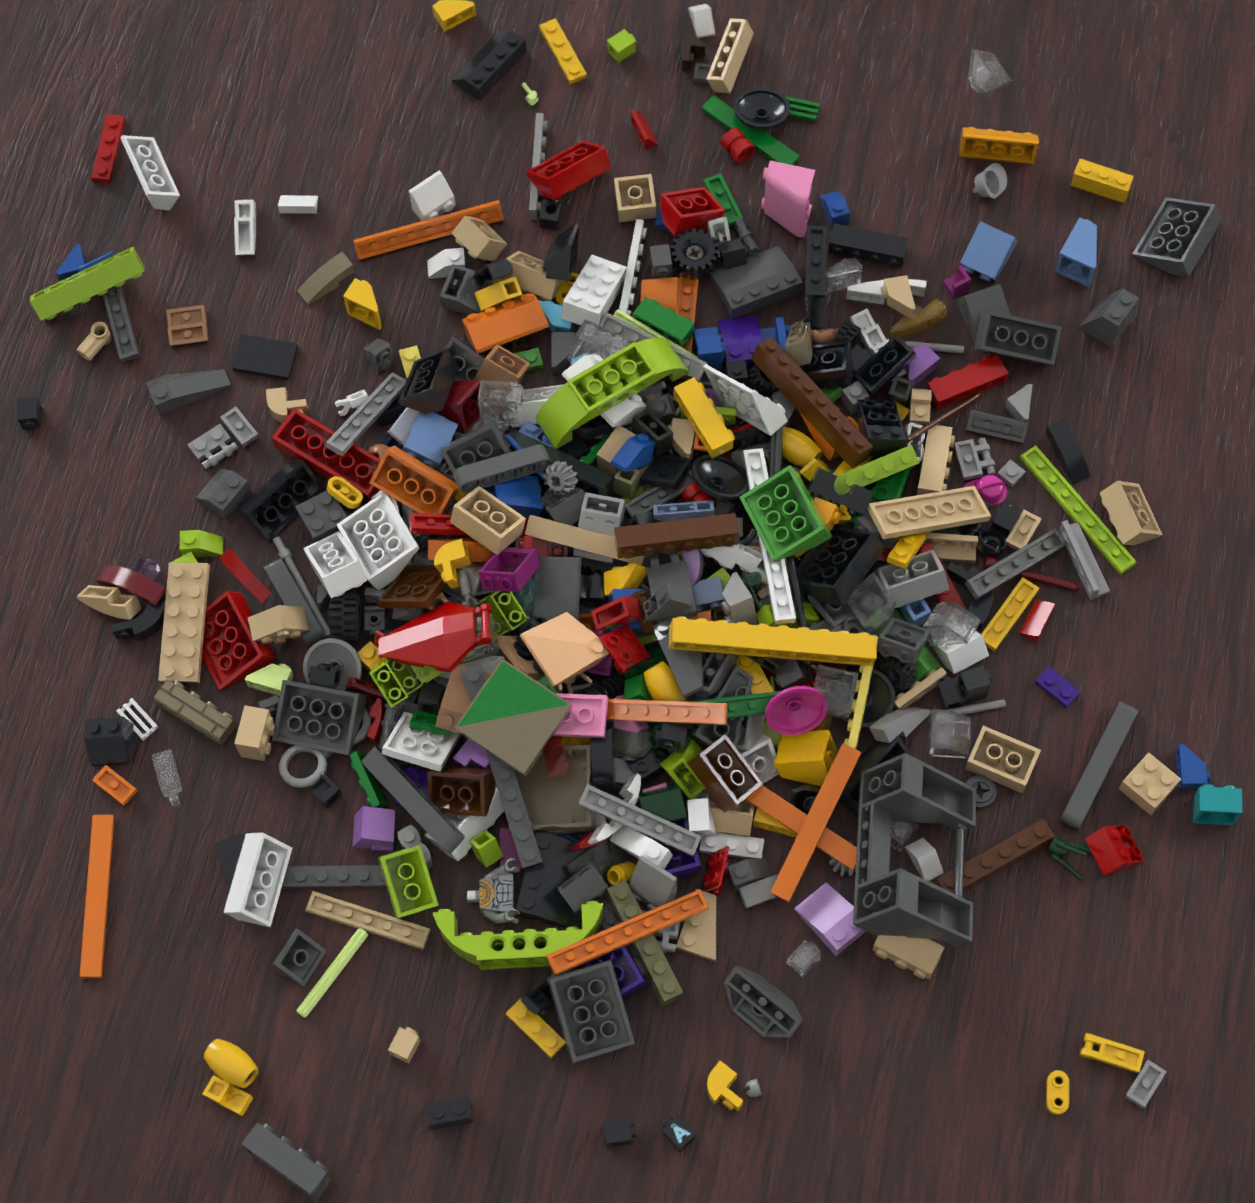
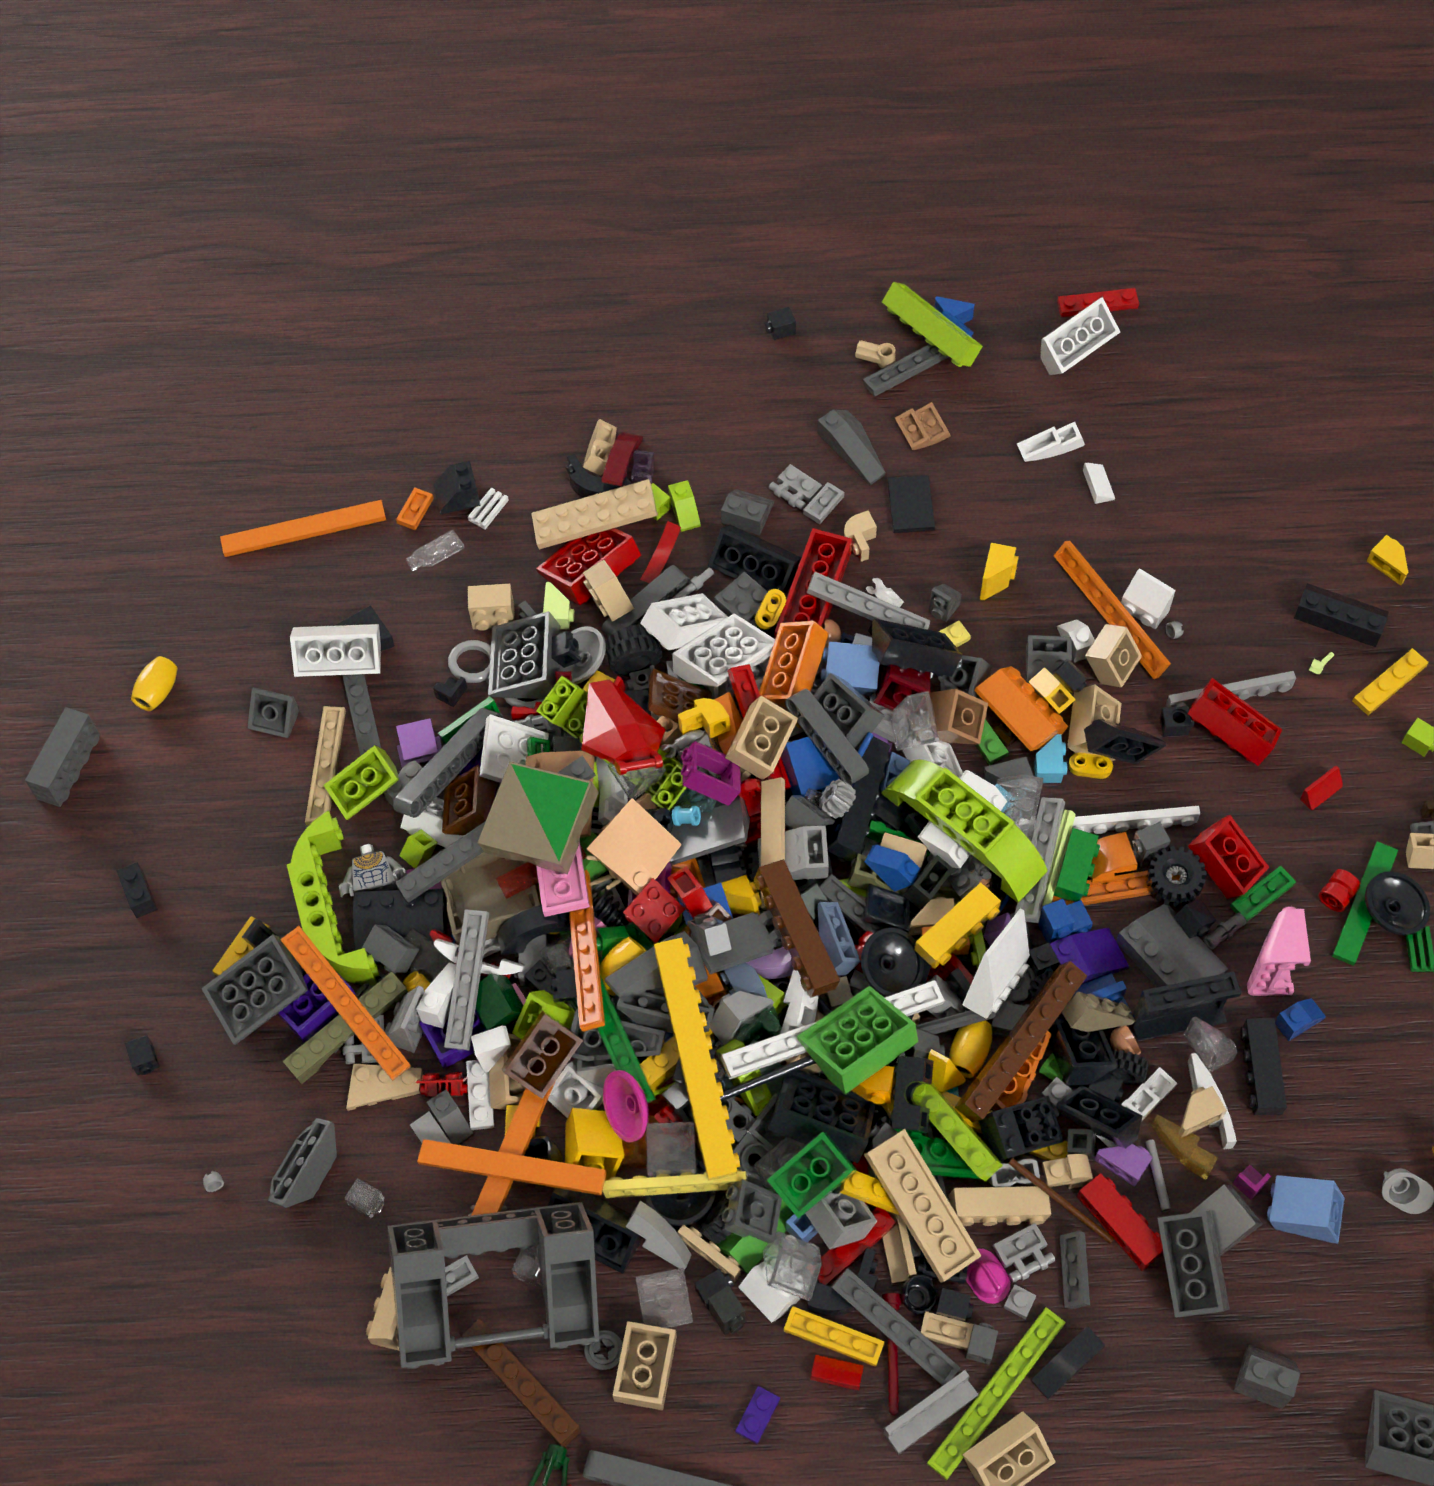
camera: 75 degrees right, 5 degrees down
dark tan brick [153,680,236,746] -> none
yellow slope [202,1075,253,1116] -> none
dark tan slope [297,252,354,305] -> none
yellowish green axle [297,928,368,1018] -> none
tan brick [388,1027,421,1064] -> none
white brick [561,255,627,331] -> none
tan brick [614,174,656,222] -> none
black brick [662,1115,696,1153] -> none
white slope [707,217,731,257] -> none
yellow brick [707,1061,743,1112] -> none
lavender slope [794,883,866,956] -> none
white slope [905,838,944,882] -> none
light grey bar [944,699,1006,718] -> none
light grey slope [1005,384,1032,422] -> none
medium blue slope [1055,217,1097,287] -> none
none -> medium azure bush [672,806,701,826]
none -> green slope [767,1132,857,1219]
none -> dark grey brick [966,1323,998,1365]
none -> light grey hinge [1166,621,1184,639]

